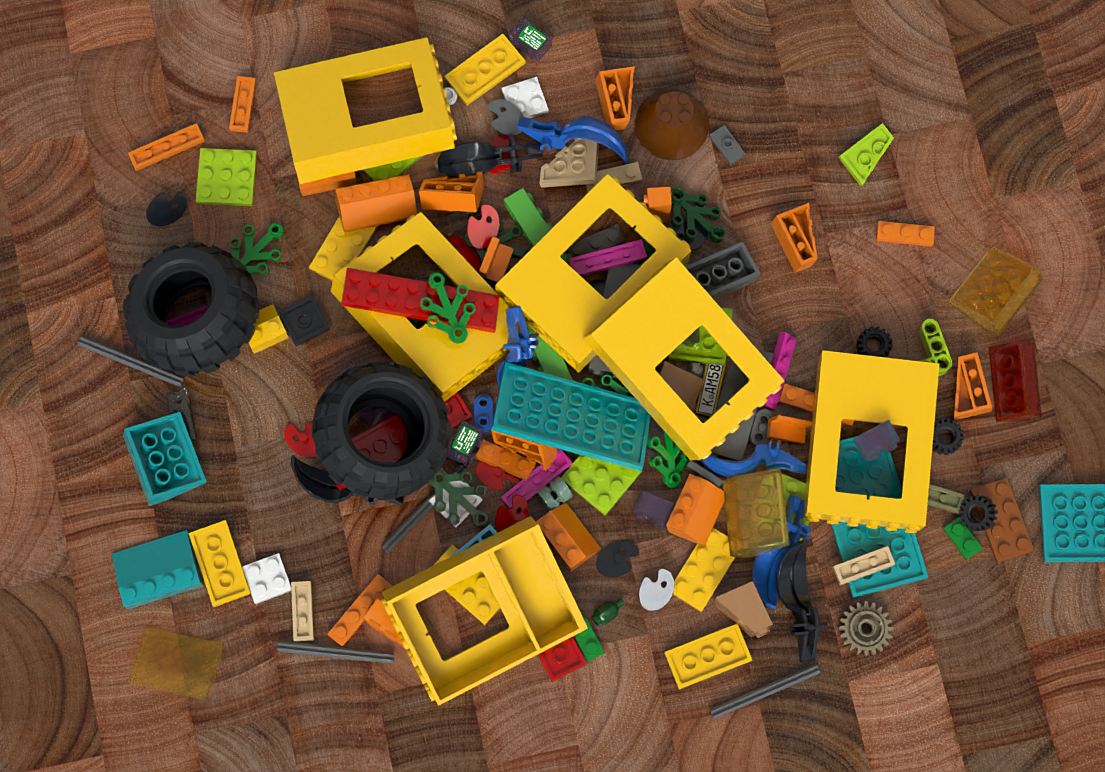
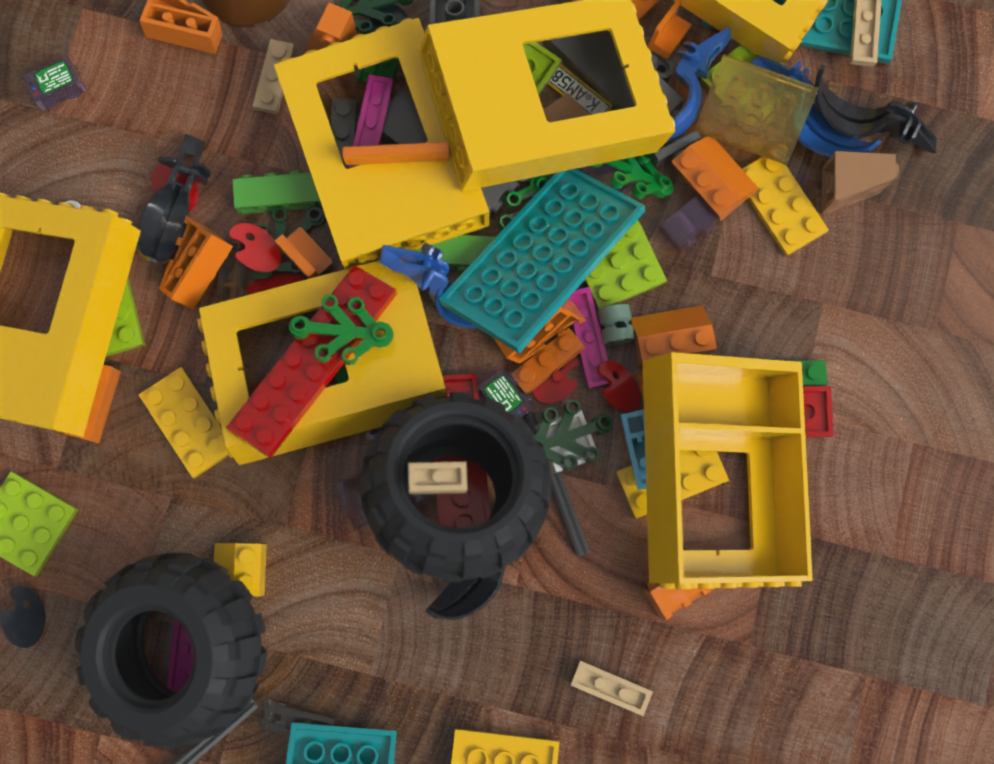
camera: 65 degrees left, 5 degrees up
green plant [229,223,284,275] -> none
white plate [242,553,291,604] -> none
dark grey axle [277,641,394,664] -> none
black plate [278,295,330,346] -> none
red piece [284,423,317,458] -> none
orange plate [327,574,392,647] -> none
orange slope [335,174,417,233] -> none
yellow plate [444,34,526,106] -> none
blue plate [474,394,493,433] -> none
dark grey piece [488,99,524,136] -> none
white plate [502,77,549,118] -> none
blue piece [517,116,628,165] -> none
tan plate [540,138,599,187] -> none
dark green plant [591,598,625,626] -> none
black piece [596,541,639,577] -> none
piece [639,568,675,611] -> none
yellow plate [664,624,752,690] -> none
light grey plate [688,362,703,377] -> none
dark grey axle [710,664,820,719] -> none
dark tan gear [838,601,894,657] -> none
none -> orange tile [342,142,449,165]
none -> tan plate [409,462,467,494]

